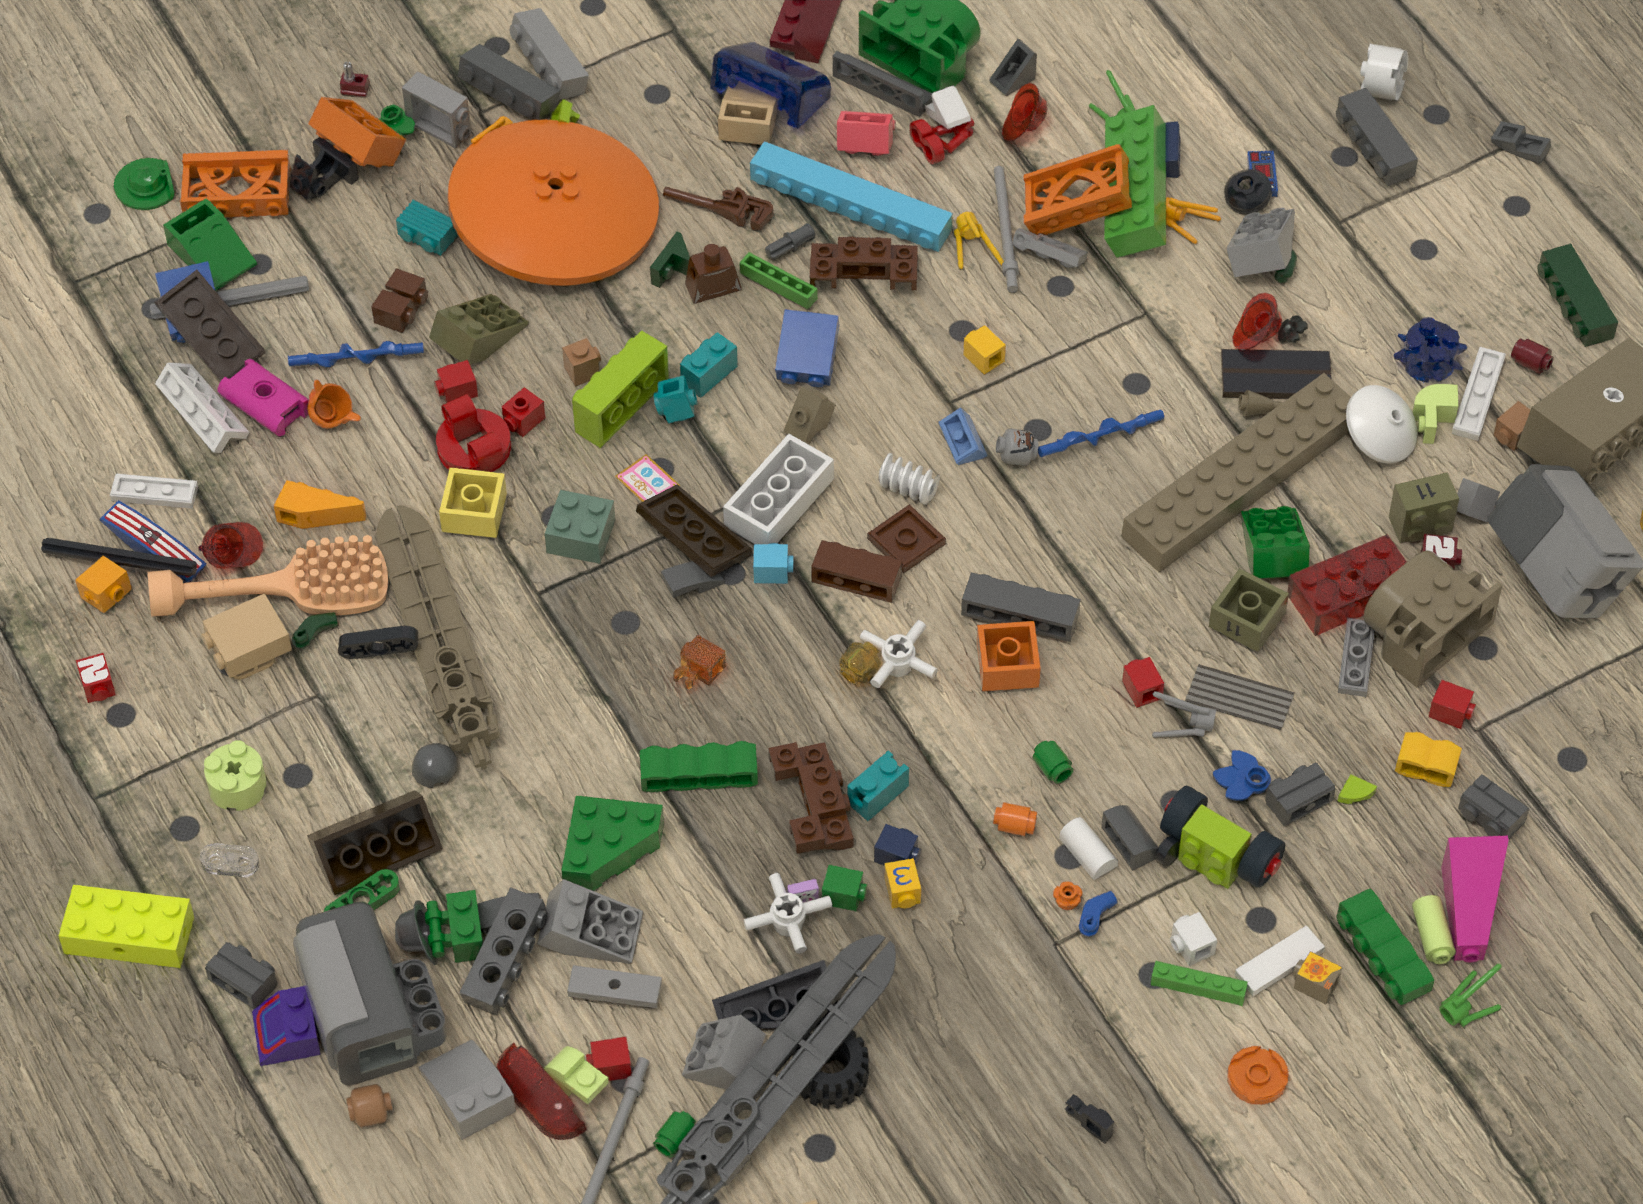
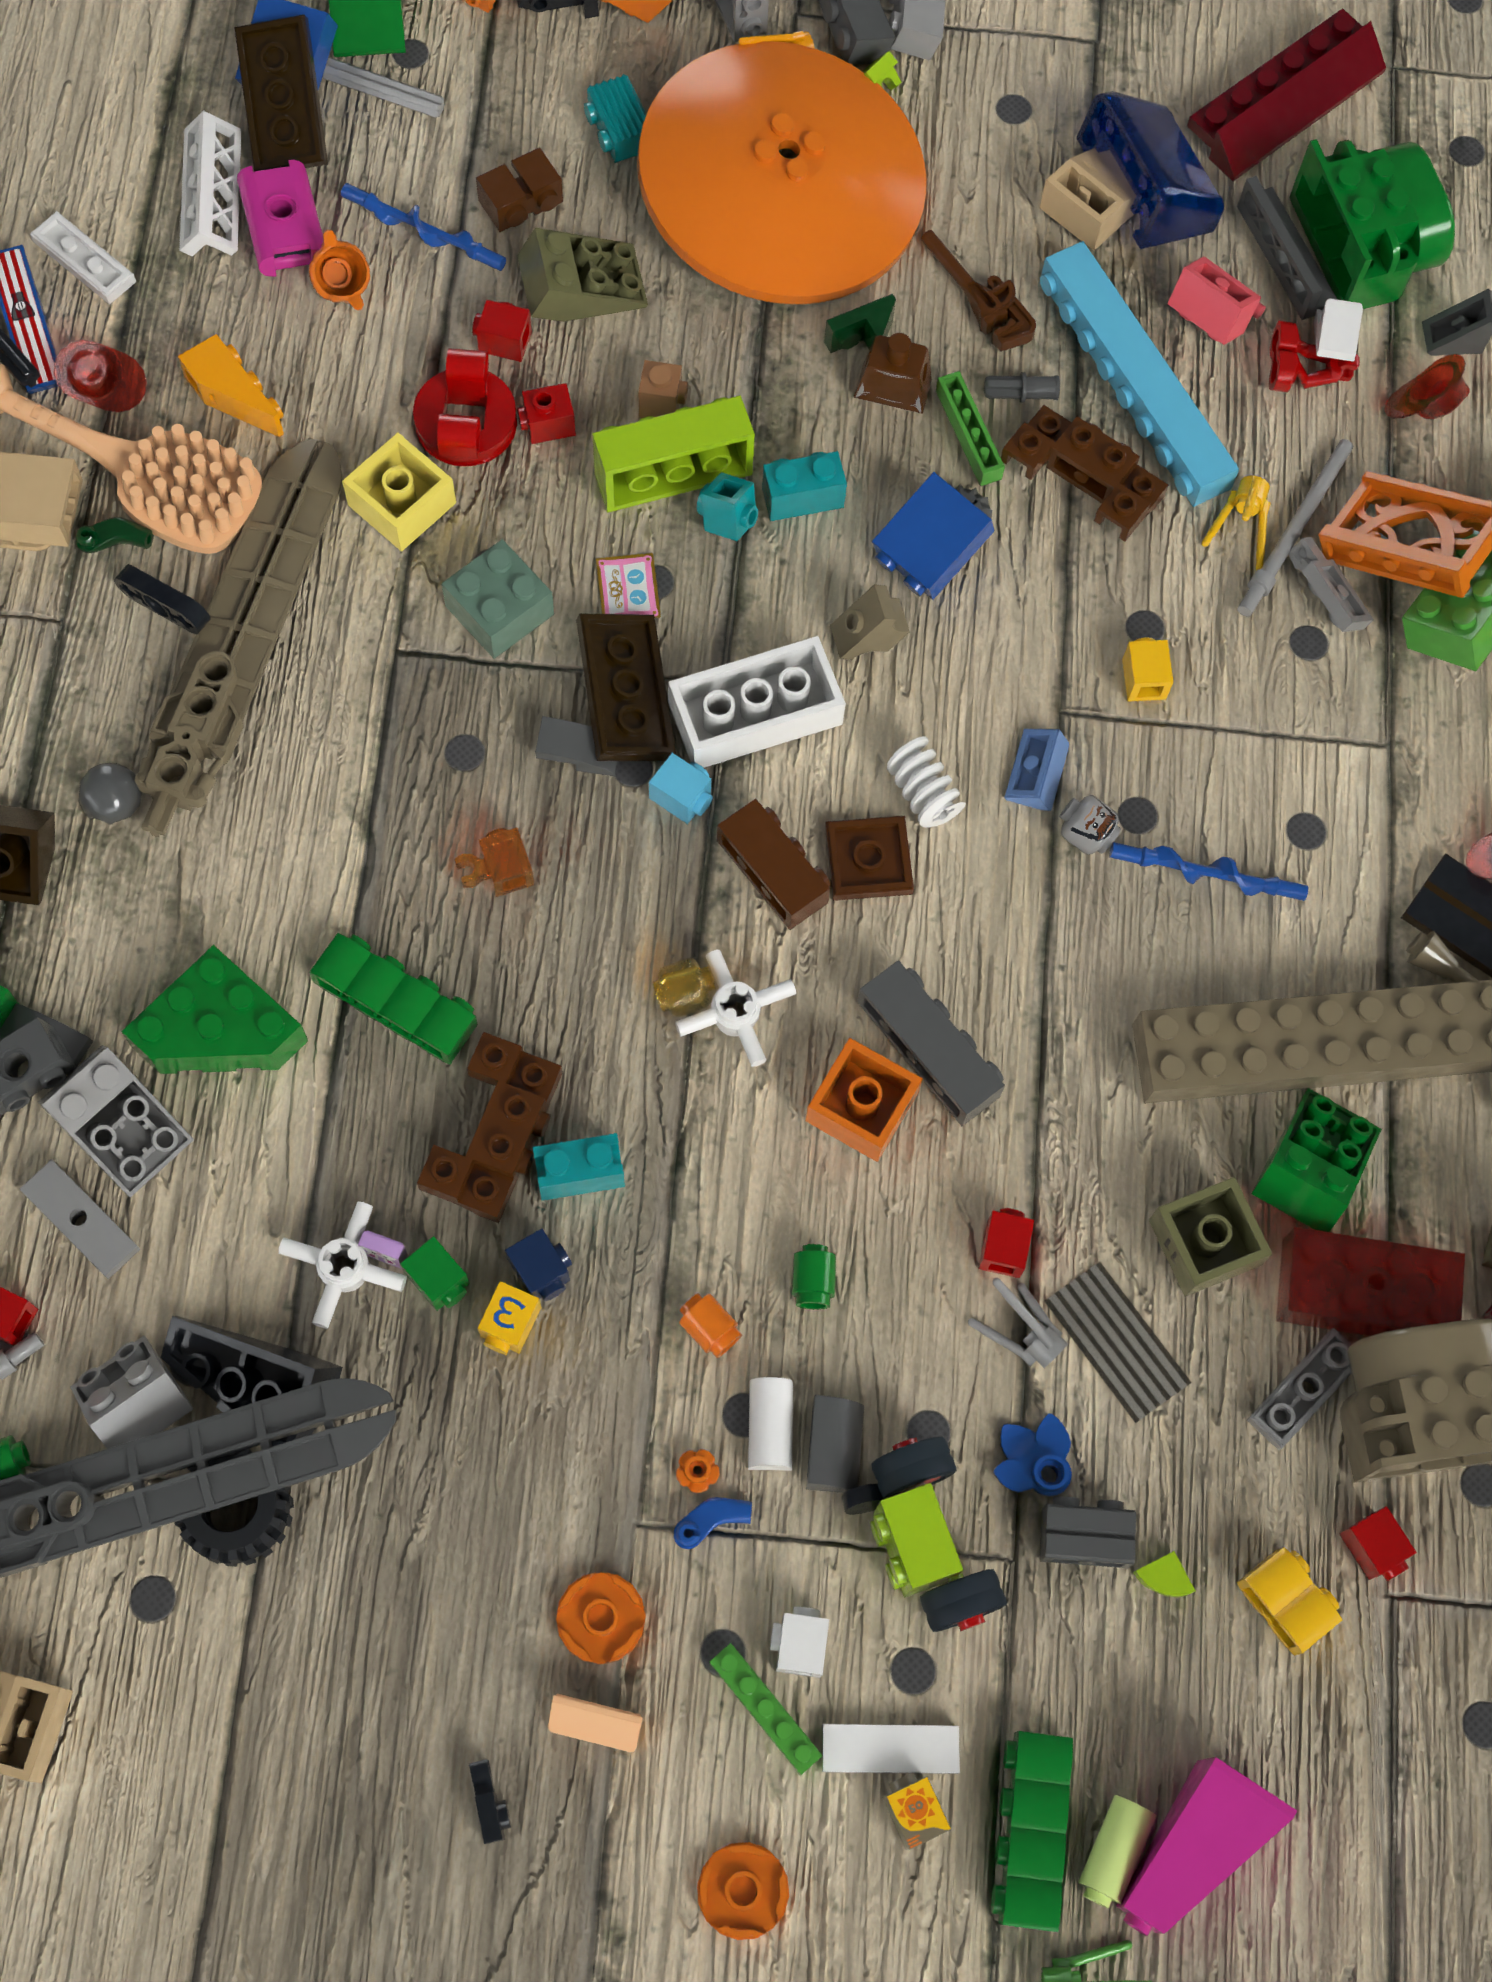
camera: 30 degrees right, 15 degrees up
dark grey brick [1458,774,1529,840] -> none
none -> light nougat slope [548,1694,643,1752]
none -> orange tile [556,1572,646,1665]

